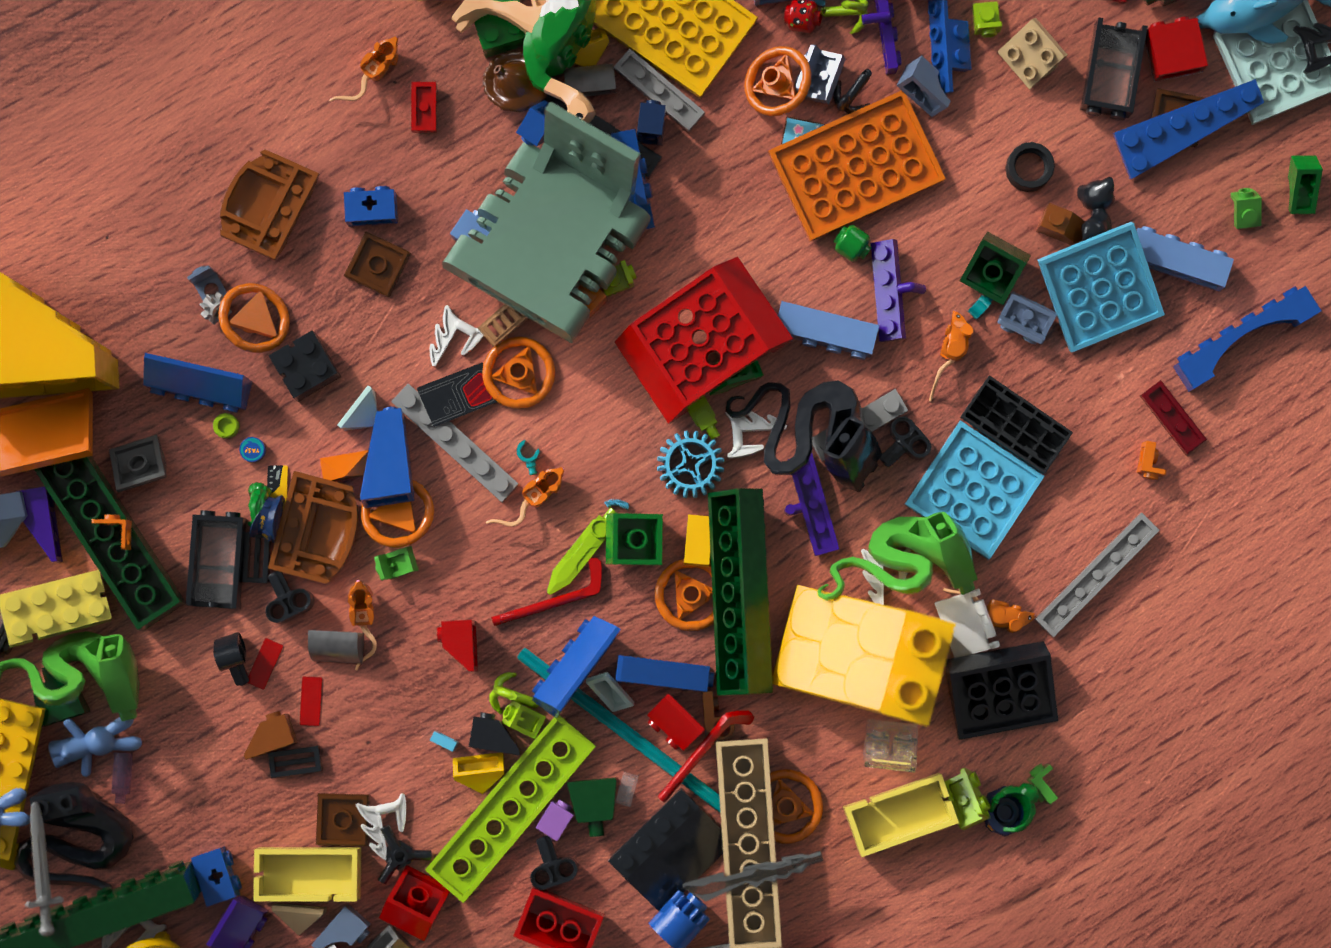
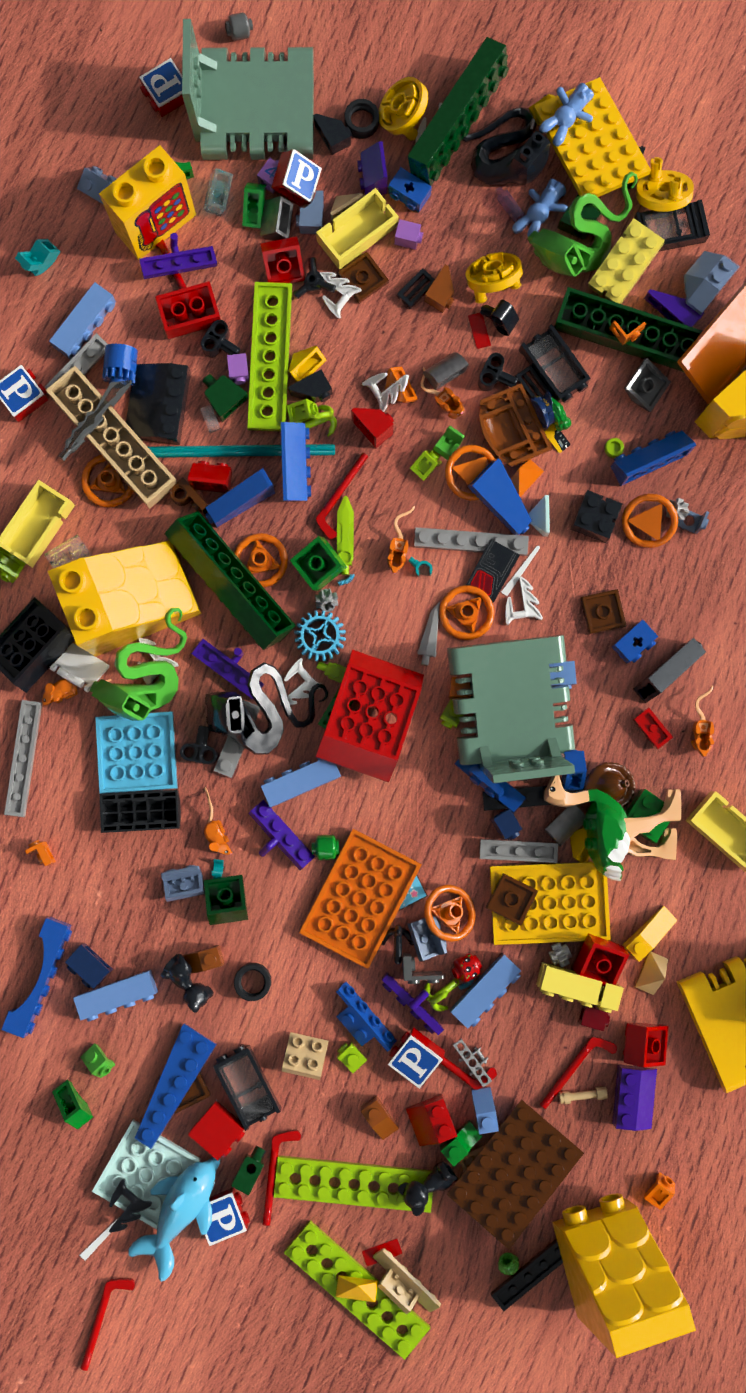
camera: 135 degrees right, 0 degrees up
light grey sword [25,802,64,936] -> none
dark orange slope [220,149,319,260] -> none
blue tile [239,437,266,463] -> none
red sticker [300,676,322,726] -> none
medium azure tile [430,731,459,752] -> none
medium nougat slope [478,304,529,347] -> none
light aqua slope [586,672,635,712] -> none
red piece [658,710,754,802] -> none
yellow tile [684,514,710,567] -> none
sand blue arch [897,56,951,117] -> none
medium azure plate [1037,222,1165,353] -> none
dark red tile [1140,380,1207,455] -> none
none -> dark blue brick [65,943,113,989]
none -> light grey gear [315,588,339,612]
none -> white piece [362,373,409,412]
none -> orange slope [385,367,418,403]
none -> medium lavender brick [394,219,423,250]
none -> dark grey bracket [402,952,444,984]
none -> lime bracket [410,450,442,481]
none -> light grey bar [417,602,440,666]
none -> yellow piece [465,252,523,304]
none -> reddish brown tile [485,873,538,926]
none -> white sticker [501,546,540,596]
none -> slope [633,638,706,703]

